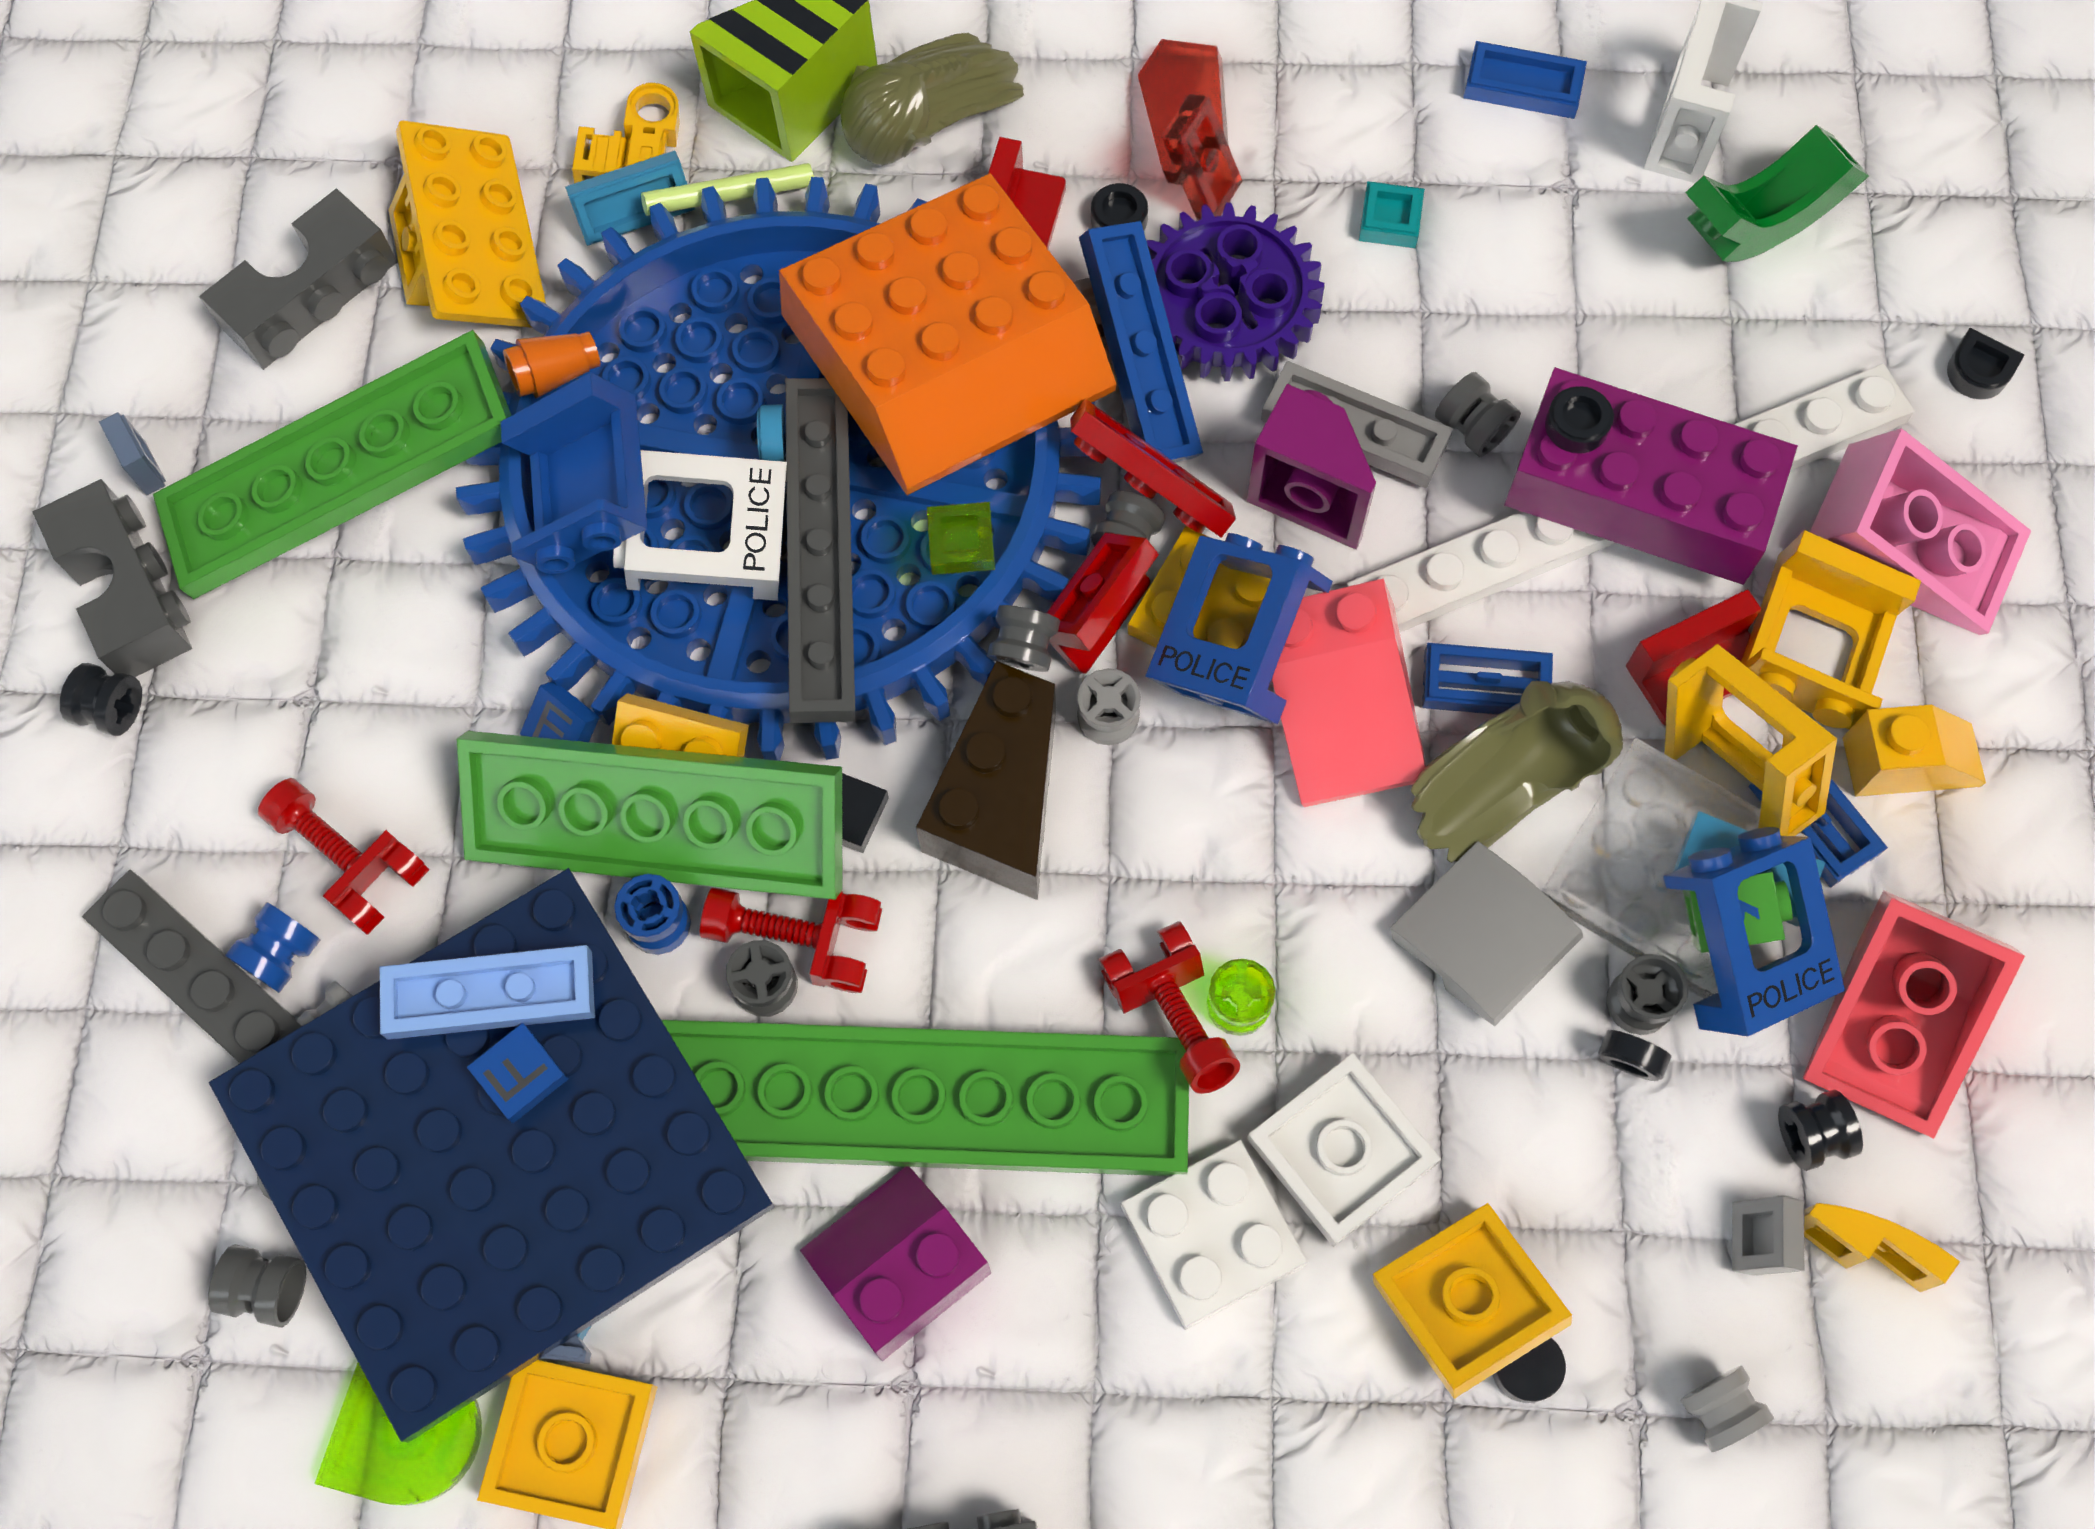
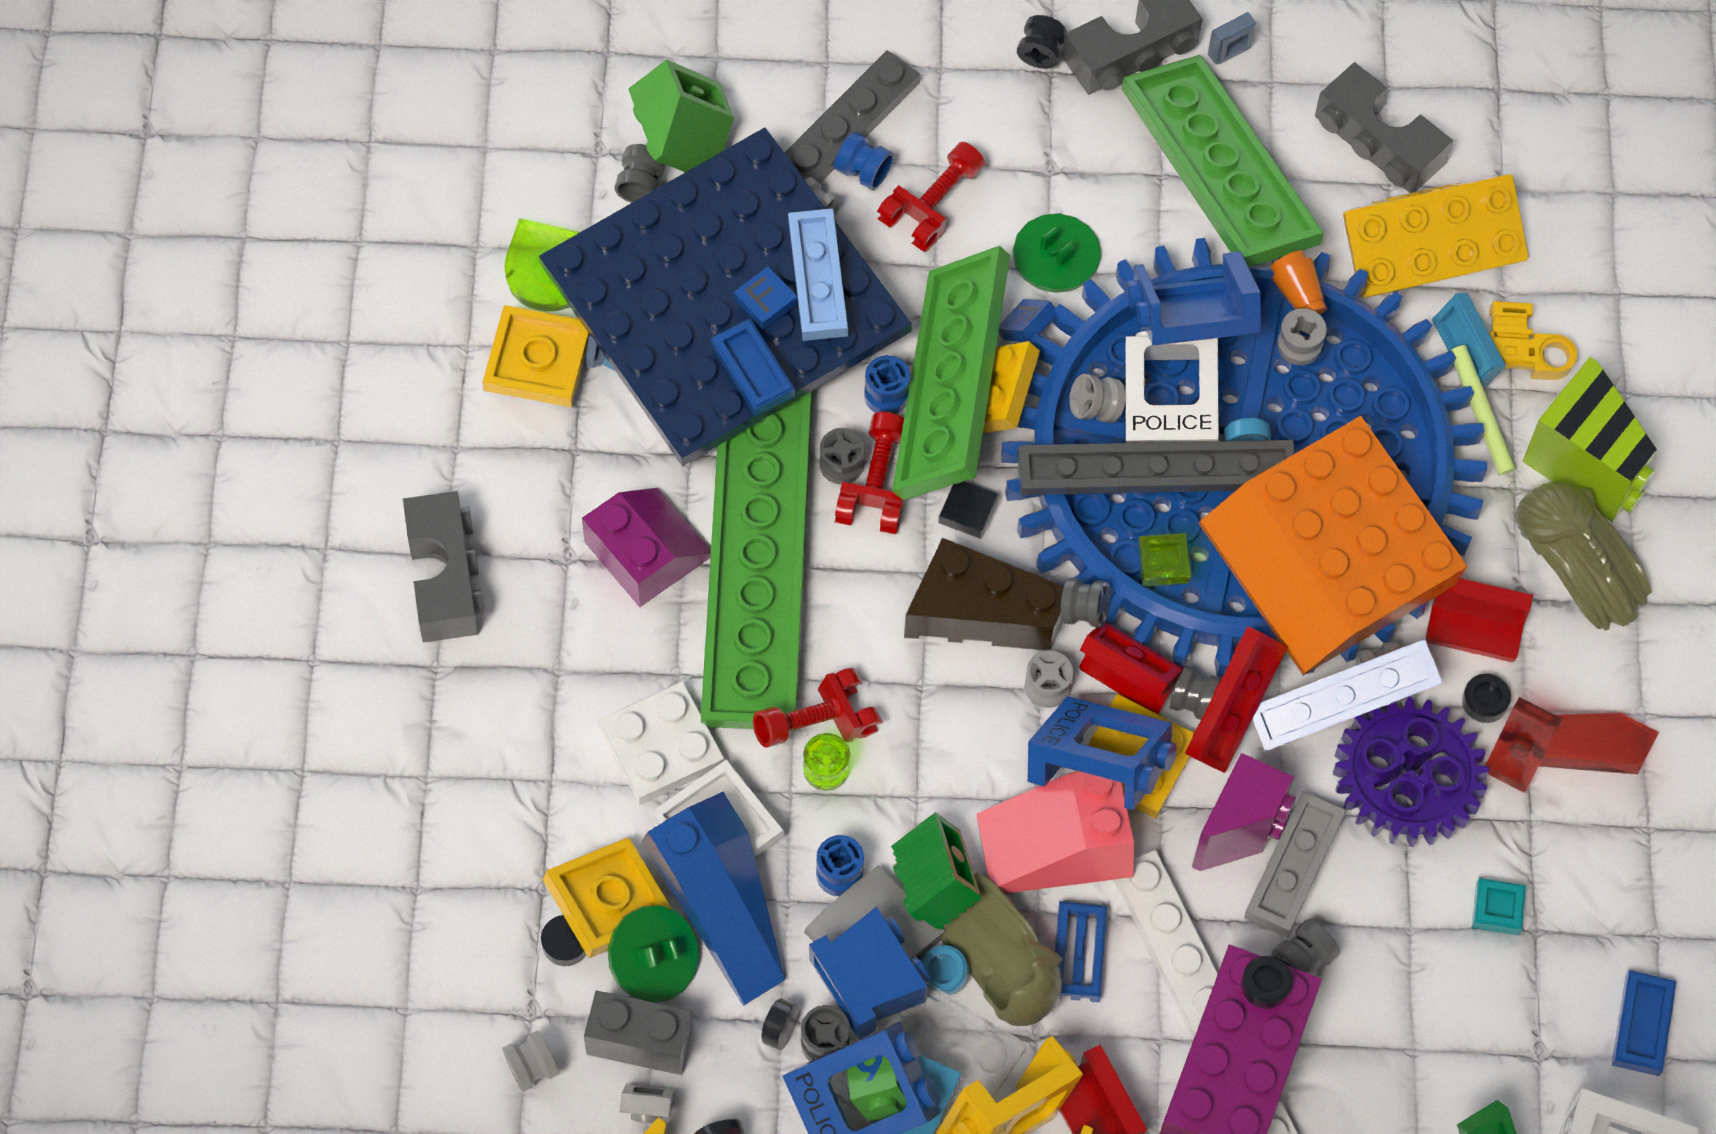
camera: 85 degrees right, 5 degrees down
none -> dark grey brick [584,990,693,1075]
none -> green piece [607,905,699,1002]
none -> bright green slope [628,59,734,173]
none -> blue wedge [641,792,785,1006]
none -> blue tile [710,319,795,417]
none -> blue hips [809,906,930,1040]
none -> blue wheel [816,835,864,896]
none -> green brick [891,812,981,930]
none -> dark azure tile [921,945,970,996]
none -> green piece [1012,213,1101,293]
none -> light grey wheel [1069,373,1126,424]
none -> light grey wheel [1277,308,1327,365]

